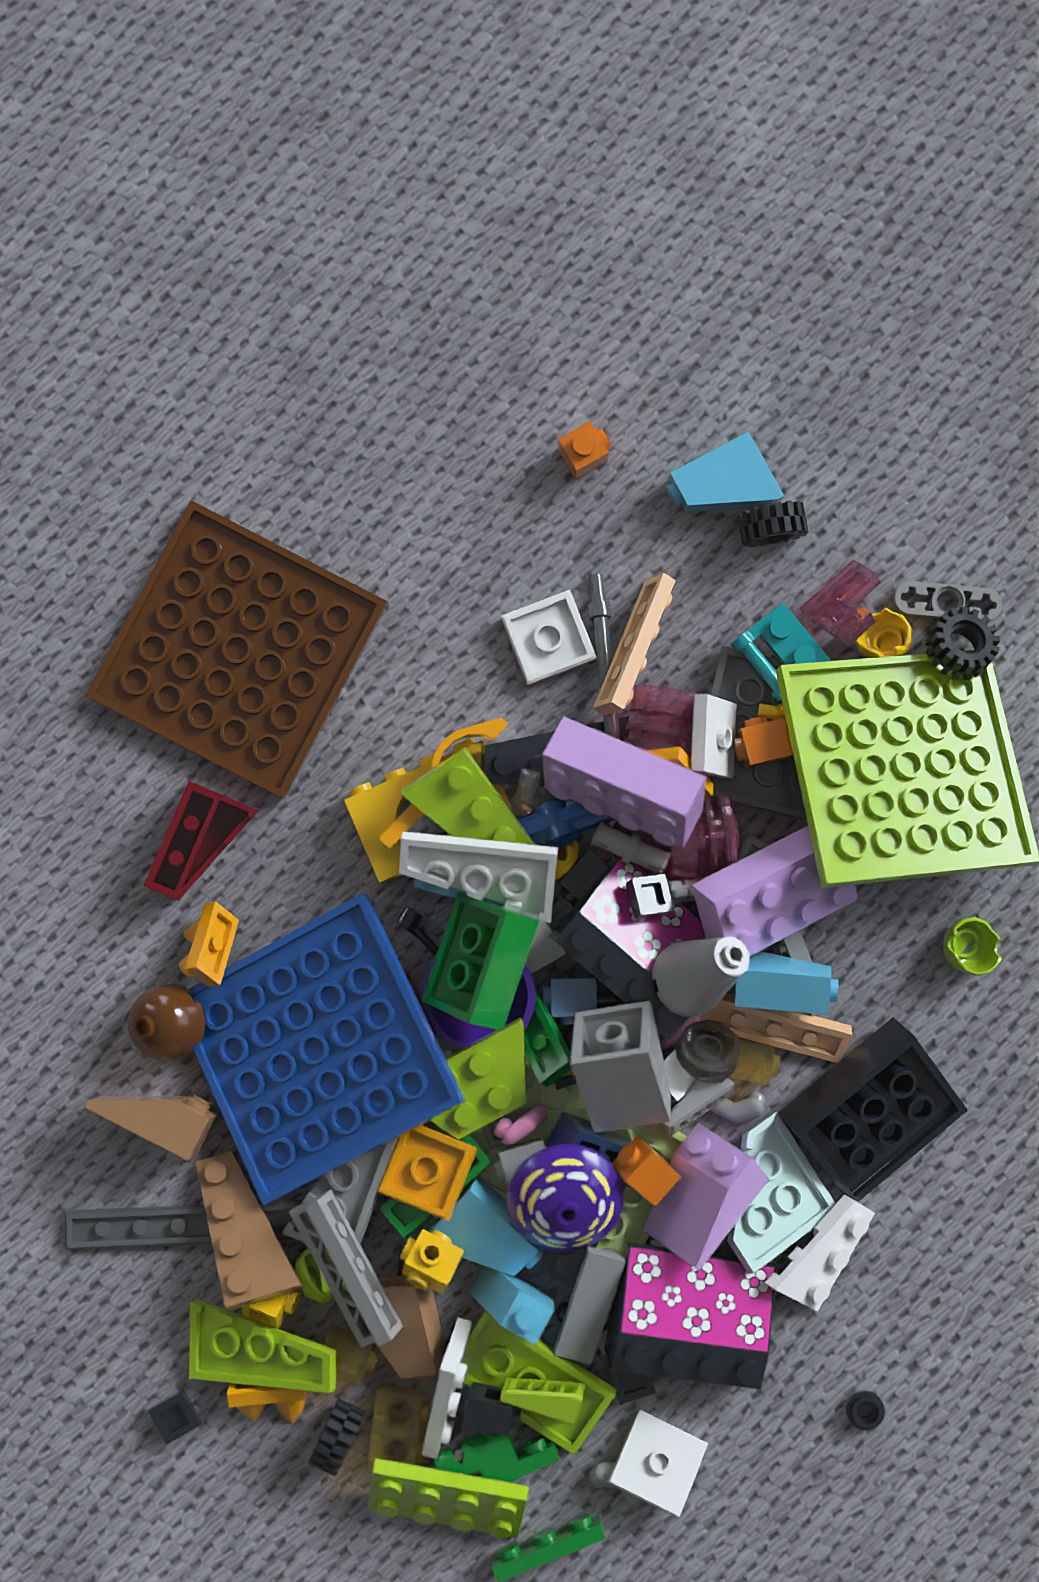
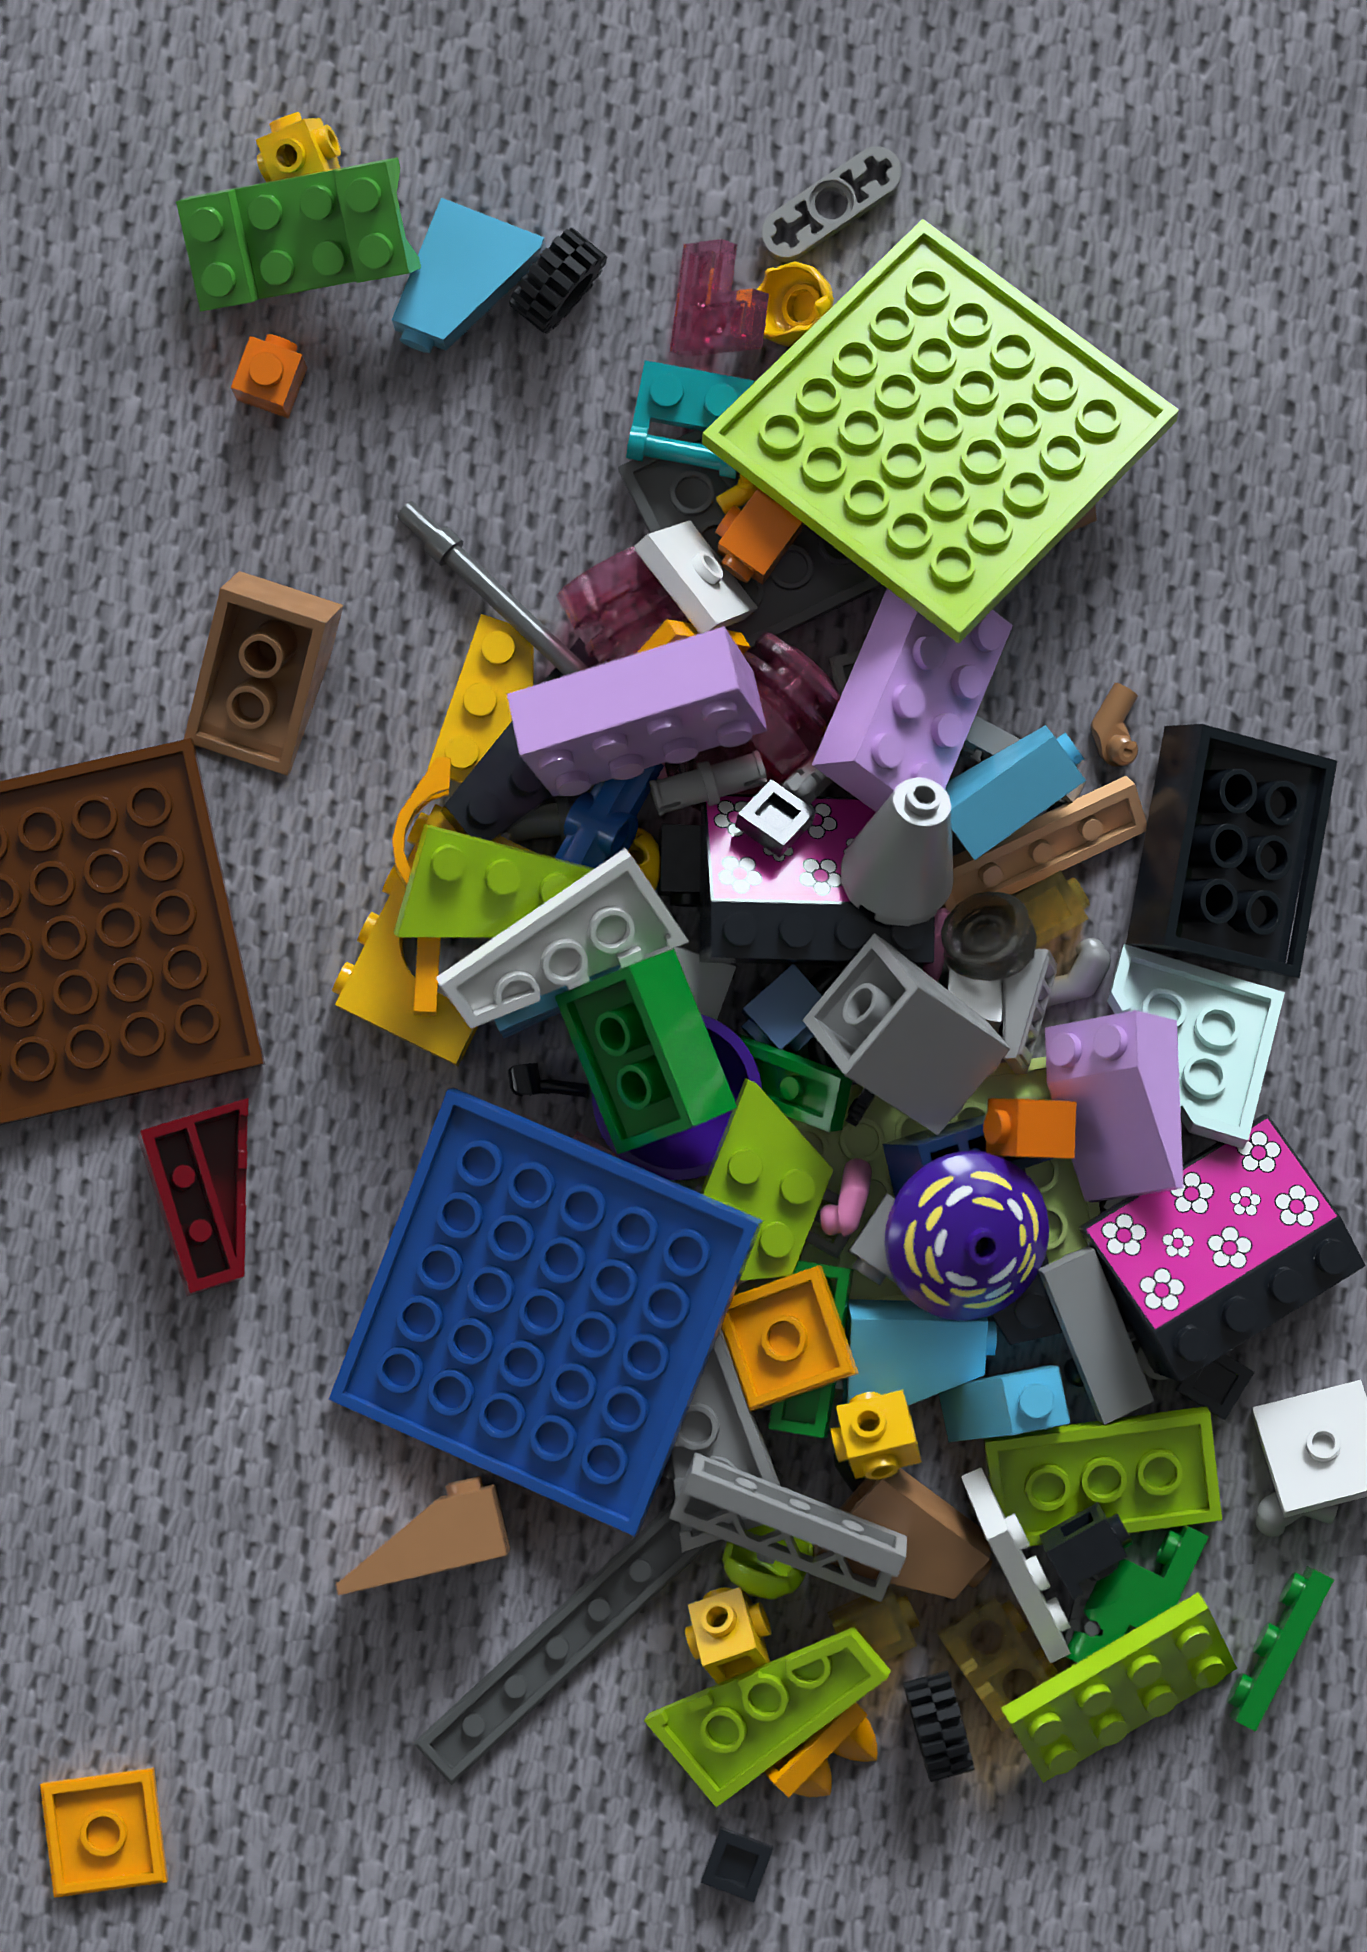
camera: 40 degrees left, 0 degrees up
reddish brown cylinder [127,983,205,1061] -> none
light orange tile [178,901,239,987] -> none
medium nougat wing [195,1151,303,1311] -> none
lime slope [500,1378,586,1425] -> none
white plate [501,589,597,686] -> none
clear arm [510,769,540,816] -> none
light nougat plate [593,573,676,715] -> none
white wing [765,1195,875,1311] -> none
black tyre [925,607,1000,680] -> none
lime hair [943,917,1002,976] -> none
none -> bright green piece [176,157,421,312]
none -> medium nougat slope [184,571,344,776]
none -> yellow brick [256,112,341,182]
none -> yellow wing [427,614,534,784]
none -> medium nougat arm [1091,683,1138,766]

